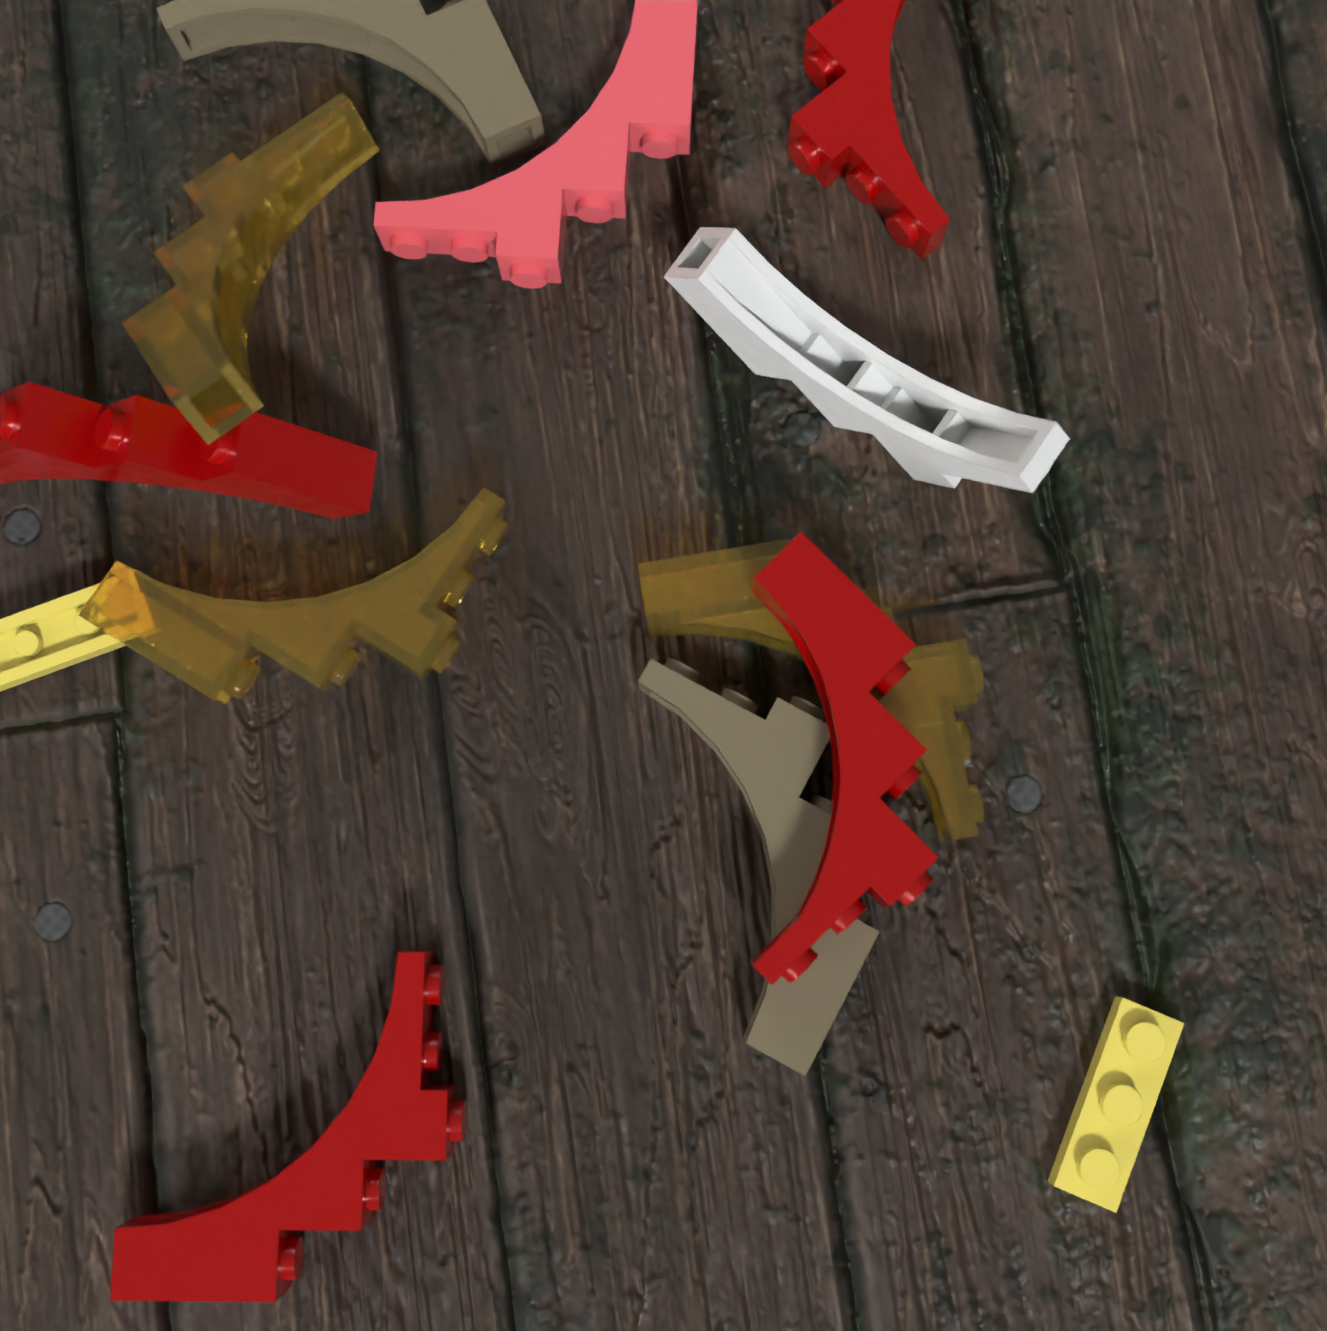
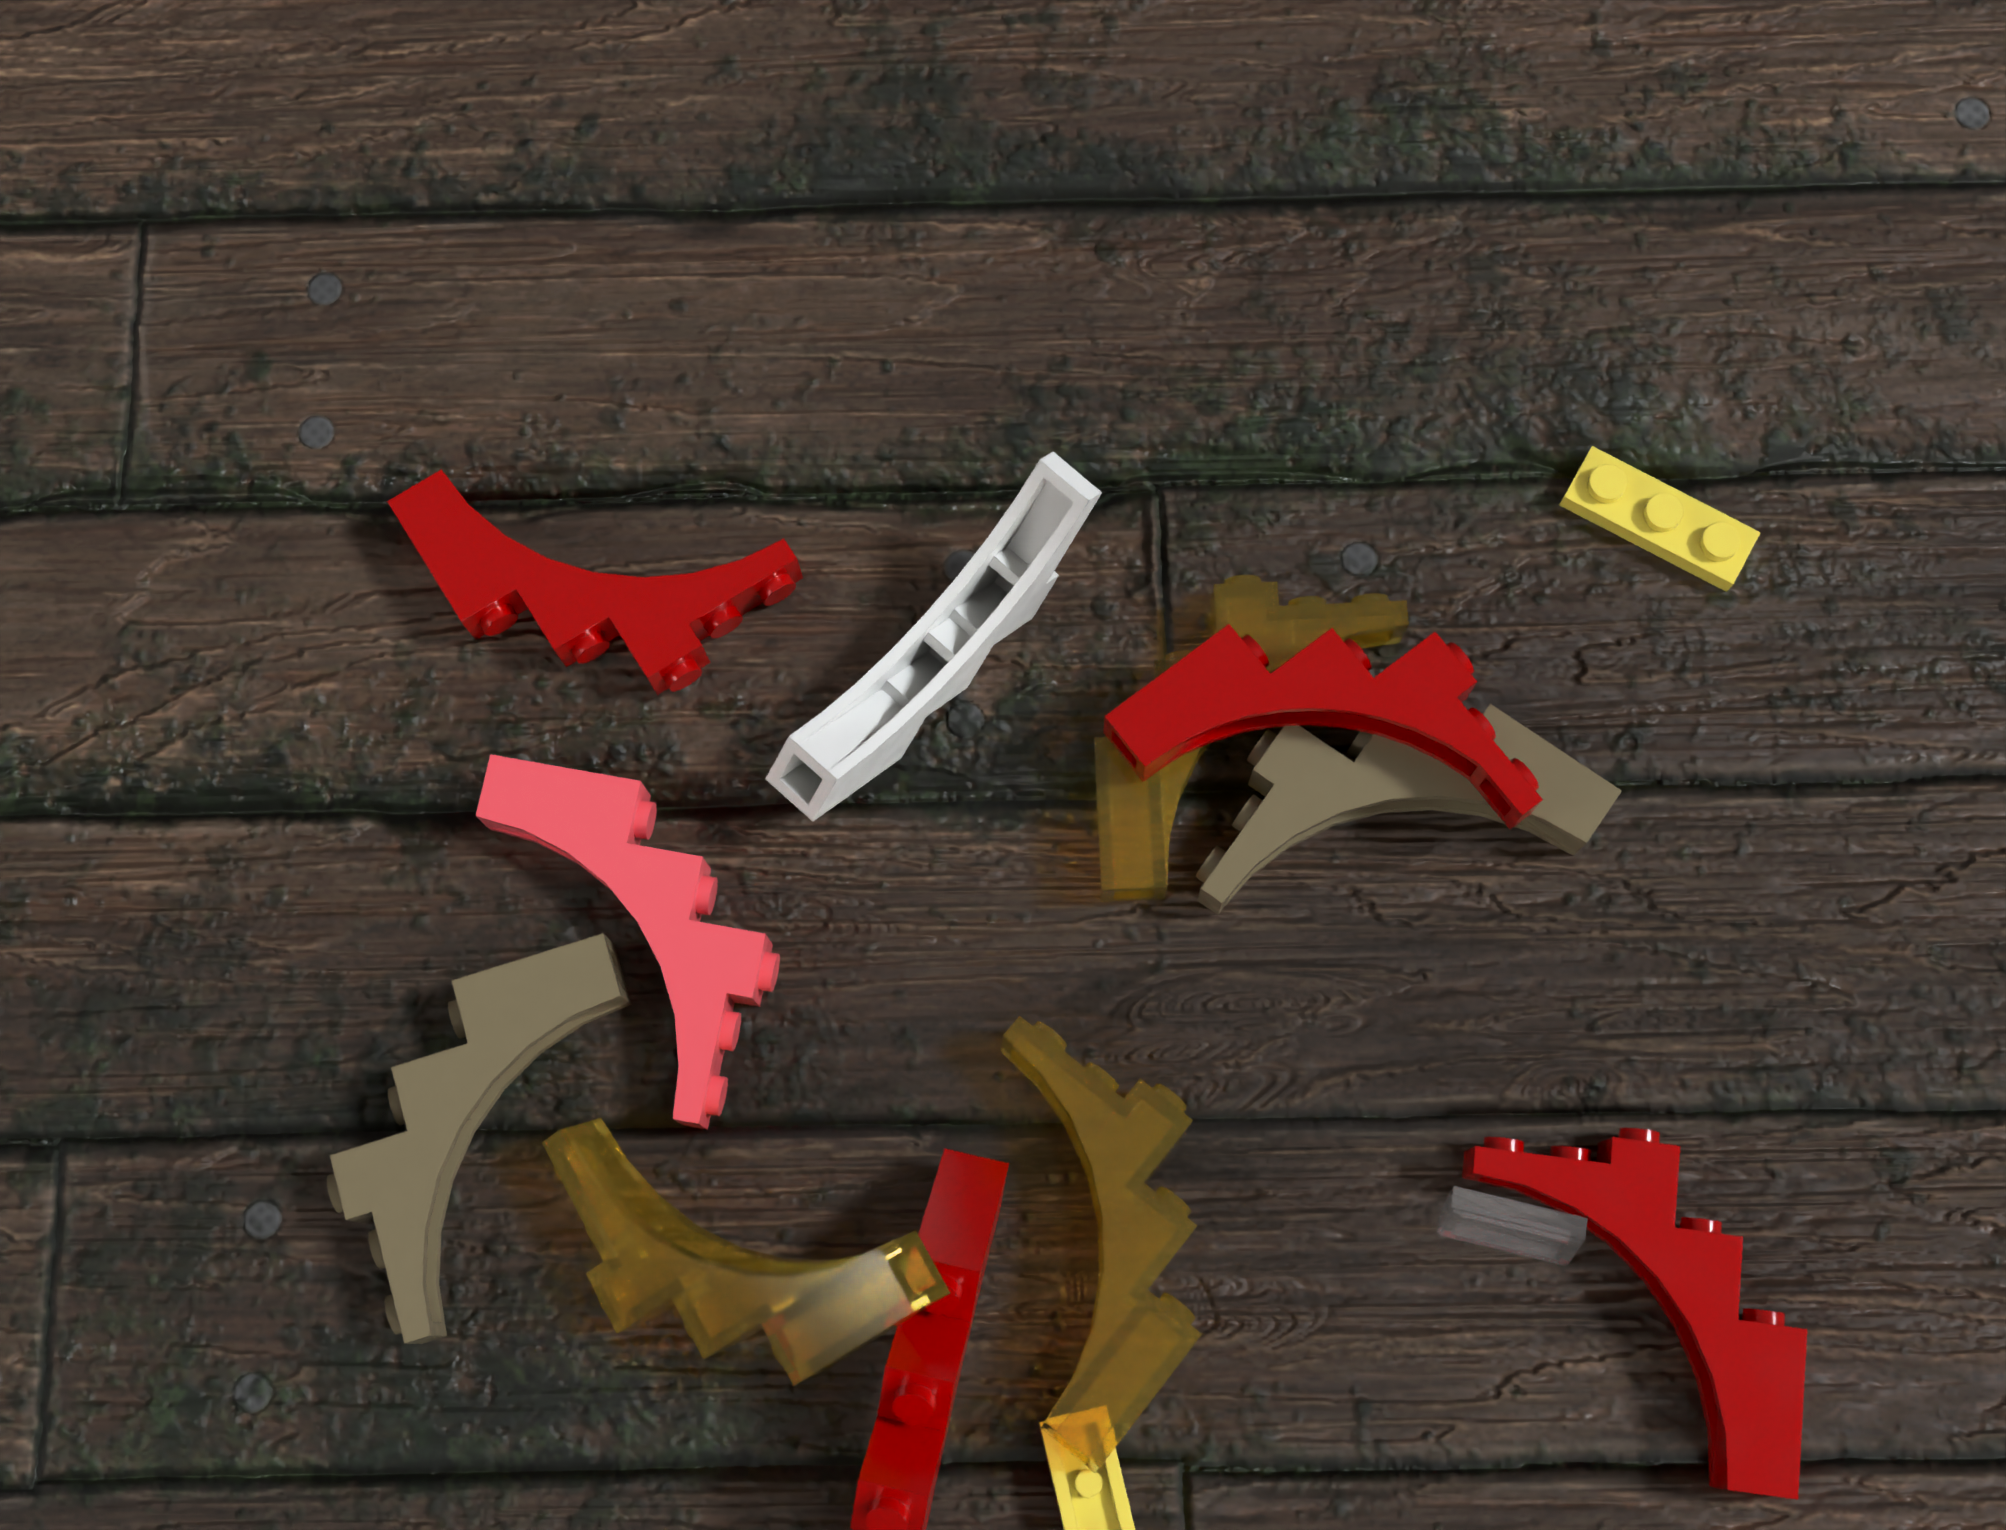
camera: 80 degrees left, 5 degrees down
none -> clear tile [1437,1186,1588,1266]

